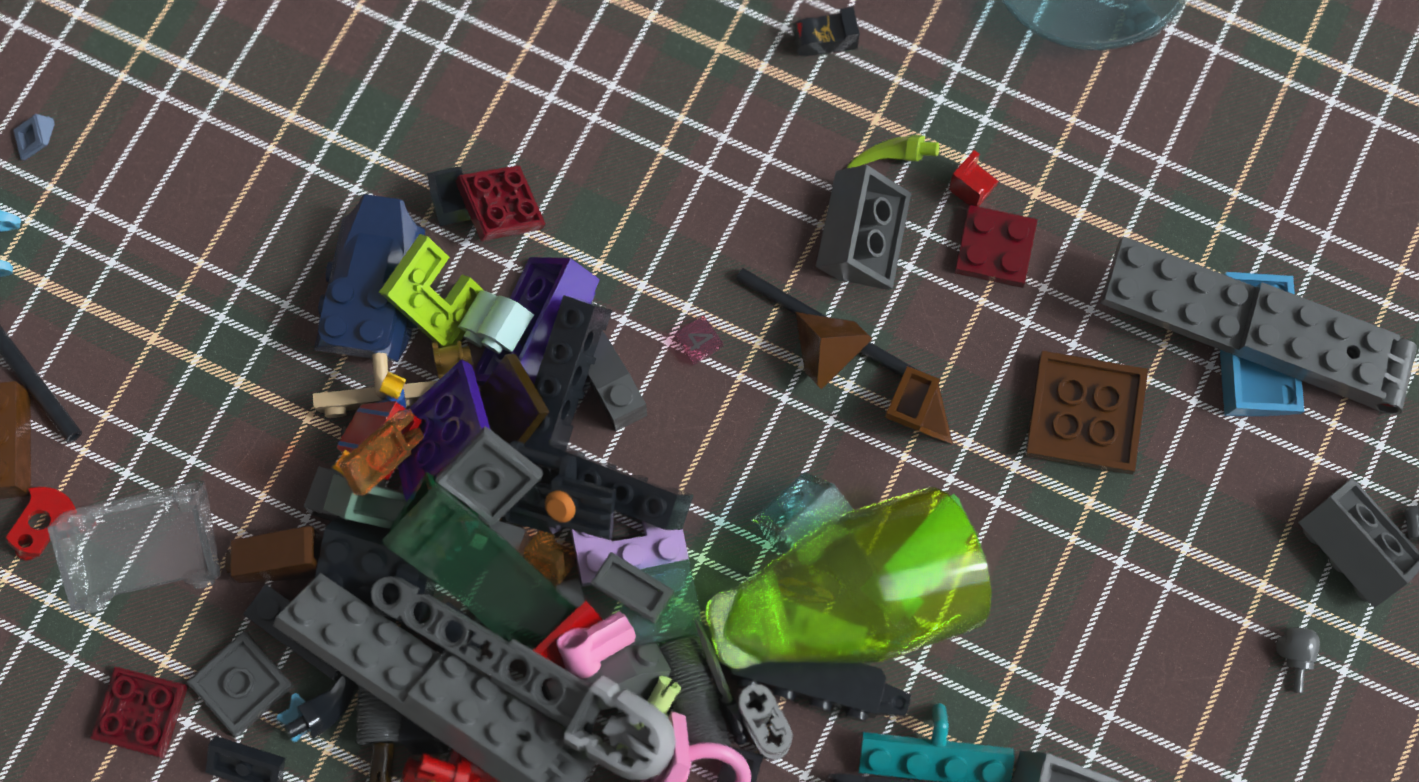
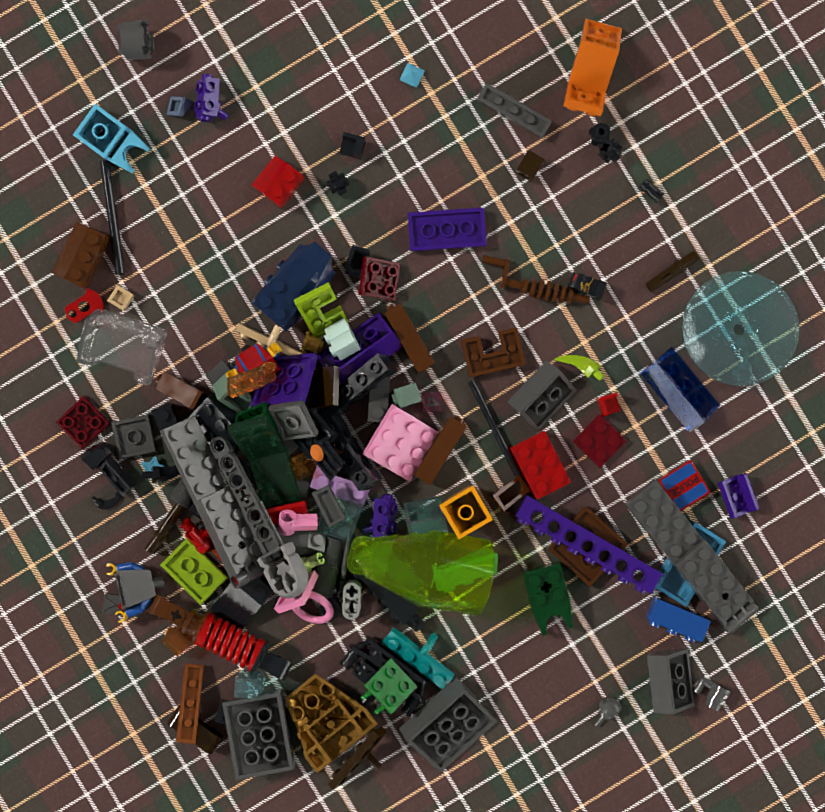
camera: 30 degrees right, 15 degrees up
reddish brown slope [796,312,872,389] -> none
none -> black rock [81,442,115,470]
none -> tan plate [107,285,135,311]
none -> dark purple brick [194,74,229,122]
none -> red slope [251,156,305,209]
none -> black gear [326,171,349,196]
none -> black panel [339,132,366,160]
none -> bright pink plate [362,404,439,482]
none -> dark purple brick [362,494,398,541]
none -> reddish brown brick [384,303,435,374]
none -> sand green slope [392,383,422,409]
none -> dark purple plate [408,207,487,252]
none -> reddish brown brick [414,415,467,485]
none -> light orange slope [439,485,493,539]
none -> reddish brown plate [461,327,526,378]
none -> reddish brown piece [482,255,590,304]
none -> red brick [509,431,571,500]
none -> dark purple brick [515,495,663,595]
none -> dark green brick [521,561,573,636]
none -> clear blue slope [640,347,720,433]
none -> blue brick [645,597,711,643]
none -> piece [658,460,711,511]
none -> dark purple bracket [718,473,759,519]

